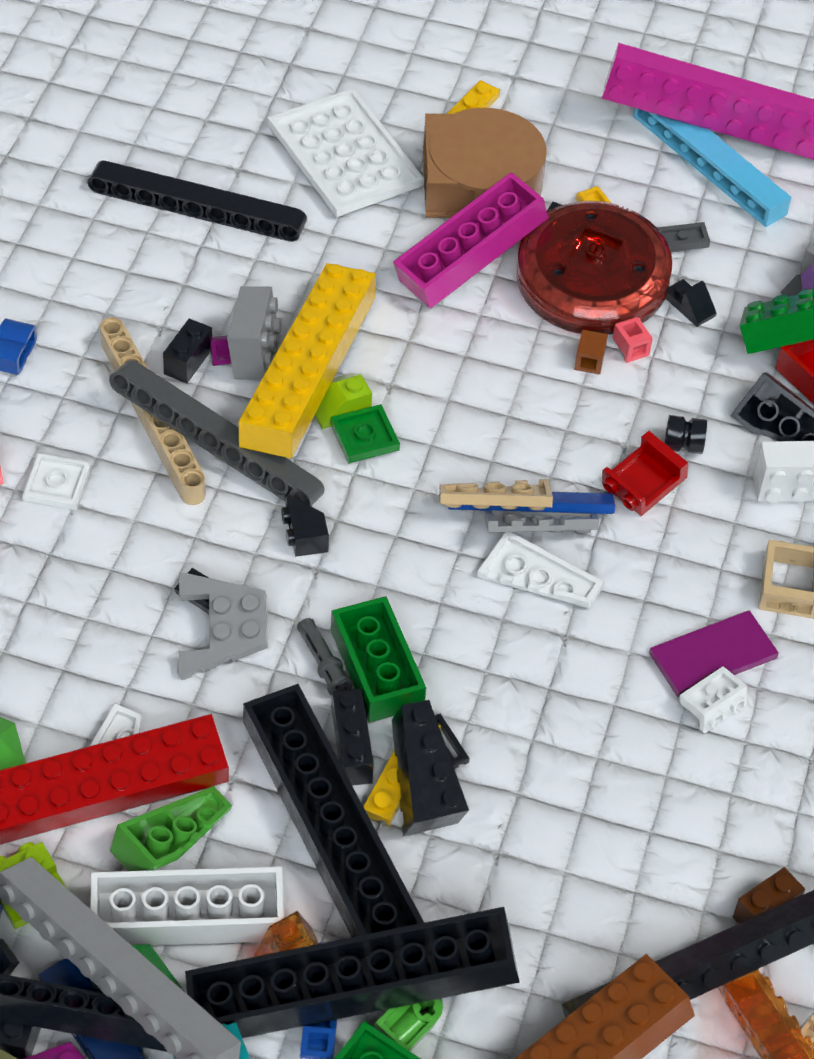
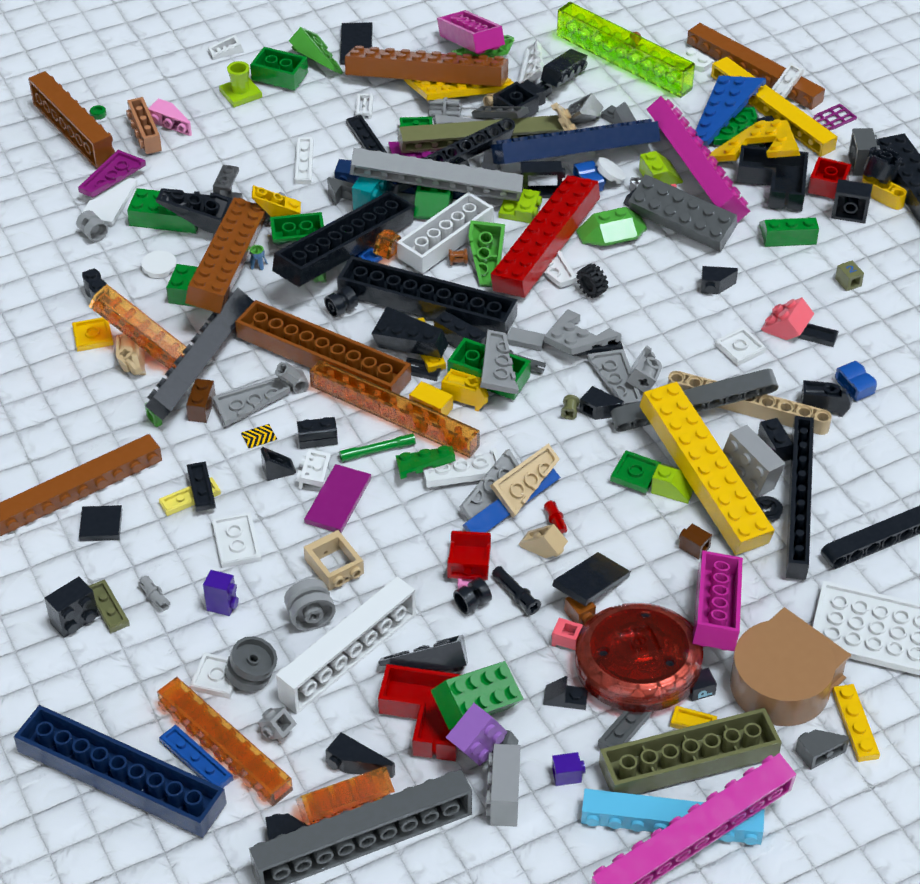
camera: 140 degrees right, 5 degrees down
none -> light grey wing [213,377,290,427]
none -> dark orange brick [235,300,411,402]
none -> sticker [241,424,277,448]
none -> black slope [260,447,296,481]
none -> light grey piece [275,362,309,393]
none -> black brick [297,417,338,449]
none -> clear orange brick [309,360,480,458]
none -> black wheel [324,286,358,317]
none -> green piece [339,433,416,462]
none -> green wing [395,445,456,479]
none -> yellow brick [409,381,453,422]
none -> yellow piece [441,369,489,411]
none -> dark orange bush [449,248,468,265]
none -> light grey wing [480,330,519,395]
none -> black pin [492,566,541,615]
none -> light grey tile [507,327,546,351]
none -> tan slope [519,524,568,558]
none -> red axle [544,500,567,534]
none -> black tile [552,552,631,606]
none -> dark purple brick [552,752,586,786]
none -> olive bush [561,395,580,420]
none -> black tyre [576,263,608,298]
none -> light grey wing [588,349,642,405]
none -> olive brick [599,708,782,794]
none -> light grey piece [626,346,662,392]
none -> reddish brown brick [679,523,712,559]
none -> black gear [755,496,783,522]
none -> black brick [786,416,814,580]
none -> dark grey slope [795,729,849,770]
none -> black piece [801,380,852,417]

